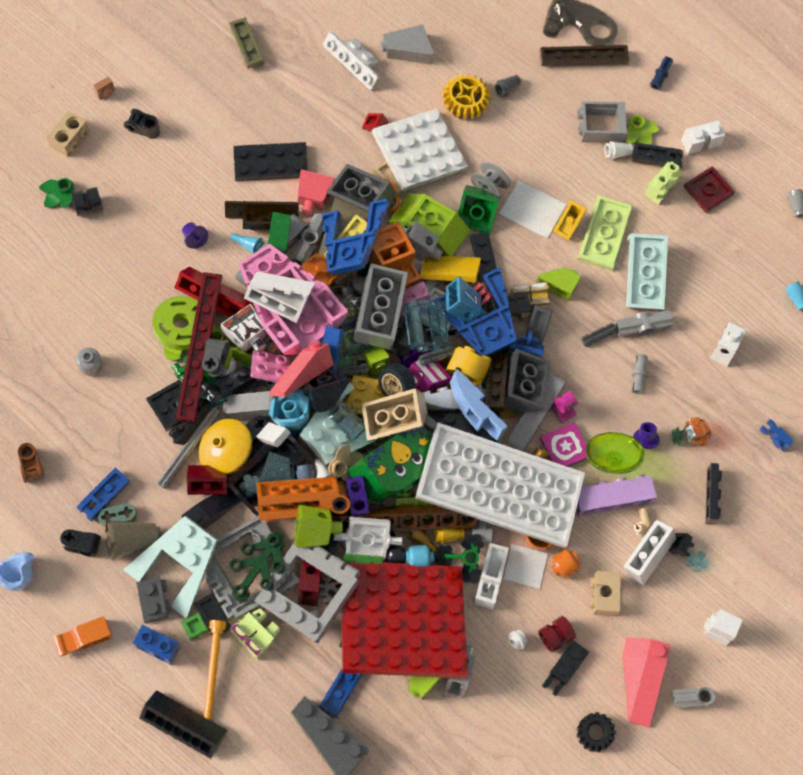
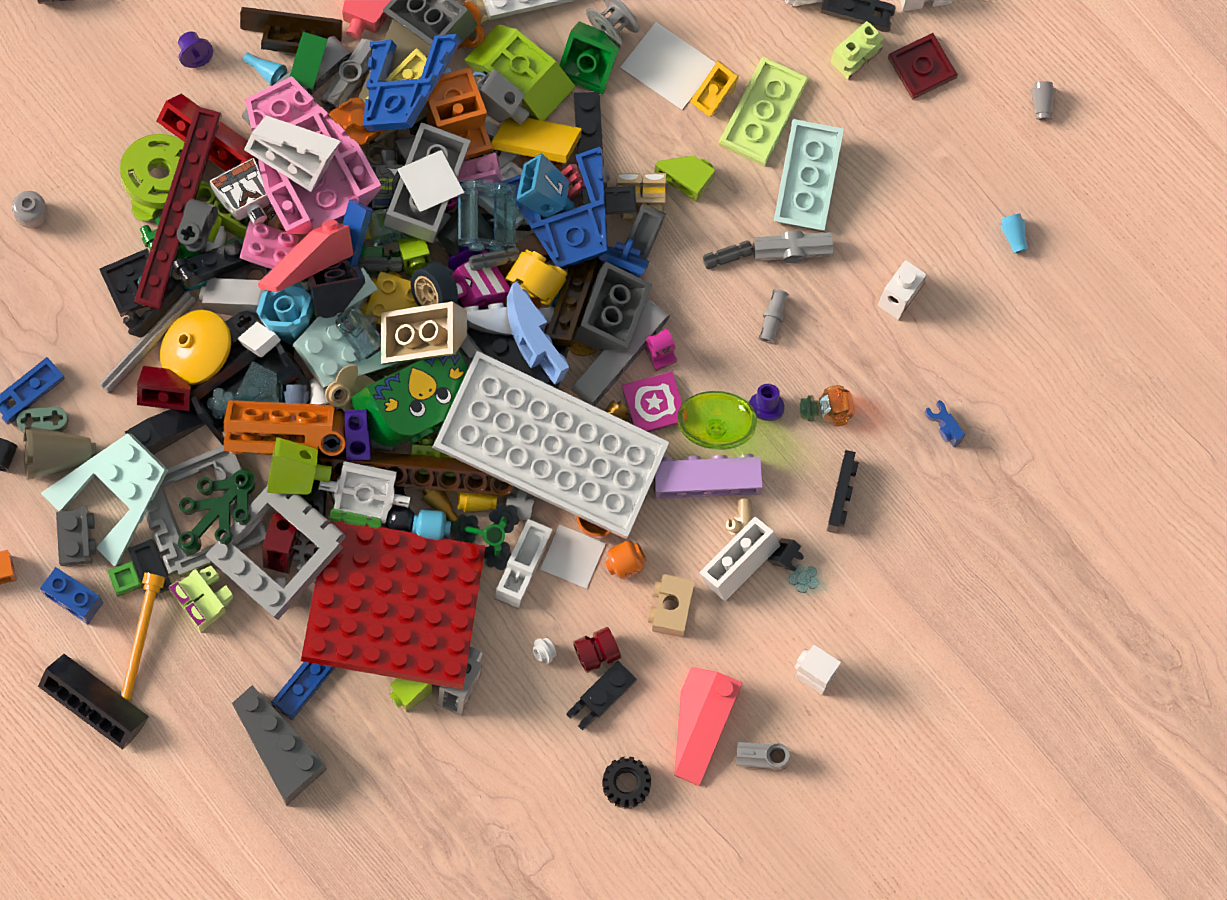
camera: 10 degrees right, 5 degrees up
none -> white sticker [397,150,464,212]

